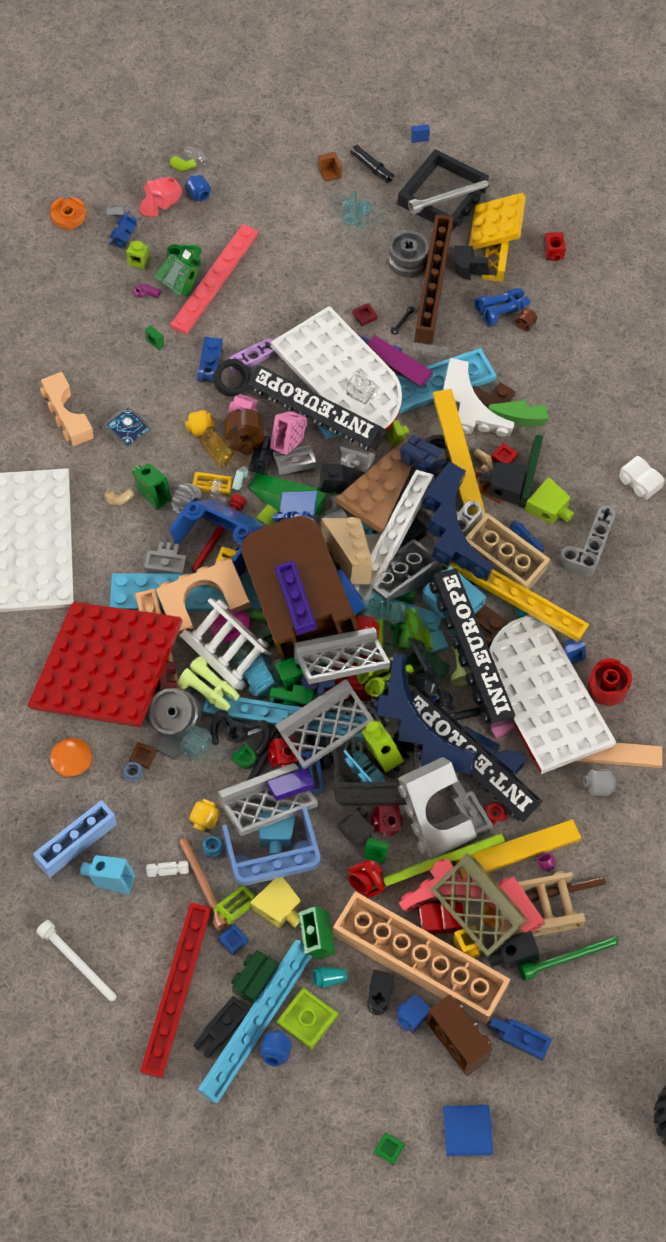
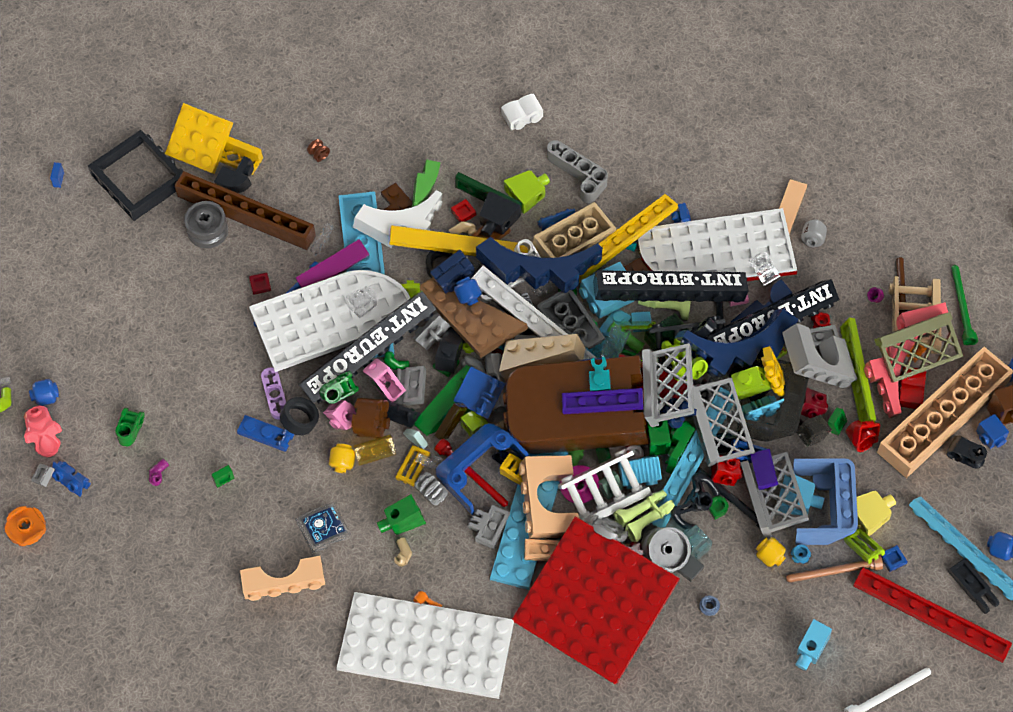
camera: 70 degrees left, 0 degrees up
light blue brick [33,800,117,878] -> none
orange dish [50,738,92,778] -> none
lime brick [126,241,151,270] -> none
reddish brown tile [129,742,157,770] -> none
white axle [146,861,189,877] -> none
green torso [154,249,198,296] -> none
coral plate [170,224,258,335] -> none
dark green brick [231,950,279,1005] -> none
lime tile [276,987,339,1051] -> none
green brick [298,906,335,959] -> none
teal cone [313,966,347,989] -> none
dark orange panel [318,152,342,182] -> none
clear light blue hips [343,191,372,227] -> none
black pin [350,145,394,183] -> none
black hinge [391,306,414,335] -> none
light grey piece [408,180,489,215] -> none
yellow brick [452,925,482,959] -> none
yellow tile [454,819,581,880] -> none
blue piece [474,288,530,327] -> none
black torso [488,931,539,970] -> none
red brick [543,232,566,261] -> none
red brick [587,658,632,706] -> none
none -> green piece [319,371,359,404]
none -> green arm [383,352,410,370]
none -> orange hand [413,591,442,607]
none -> dark brown tile [434,403,467,439]
none -> blue head [454,277,482,306]
none -> teal plate [589,357,611,391]
none -> light grey tile [589,515,628,542]
none -> clear brick [749,251,780,286]
none -> yellow plate [761,346,785,397]

